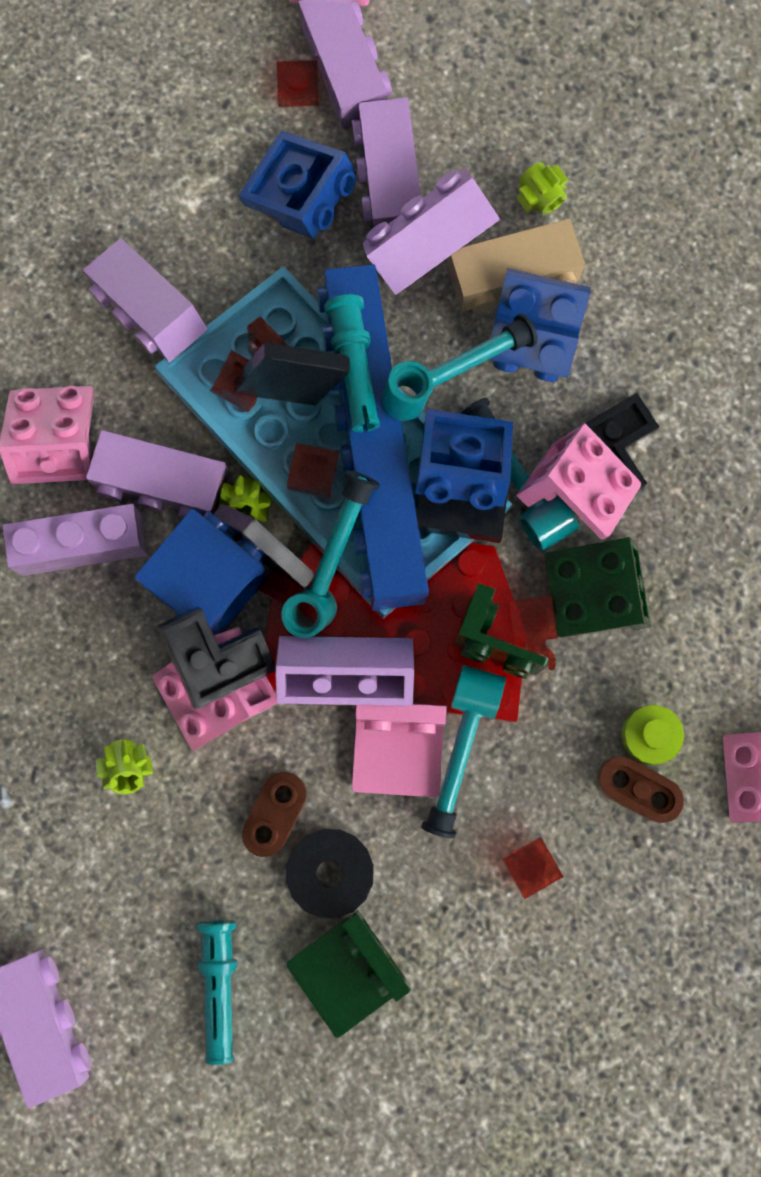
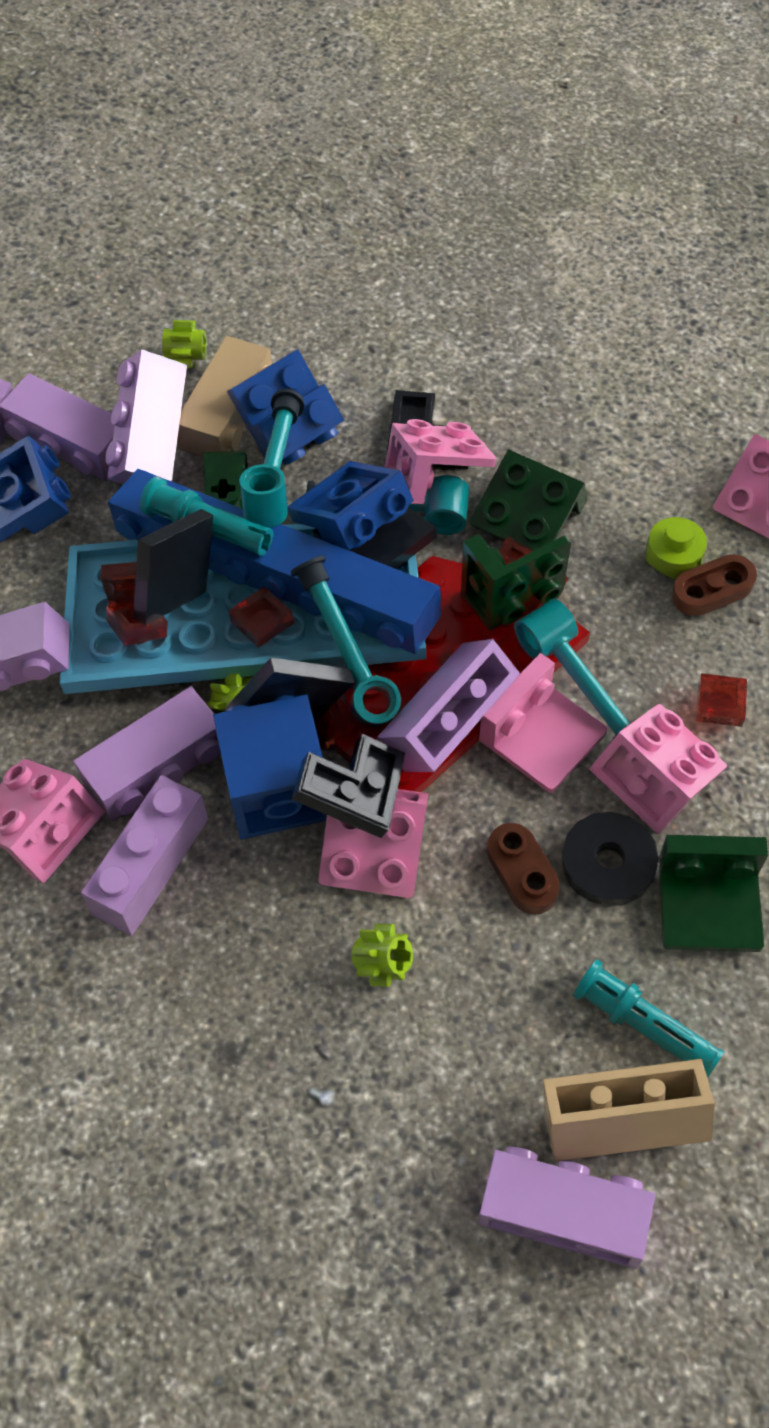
camera: 50 degrees left, 20 degrees down
none -> dark green piece [203,451,248,509]
none -> tan brick [543,1059,715,1162]
none -> bright pink bracket [589,704,727,834]

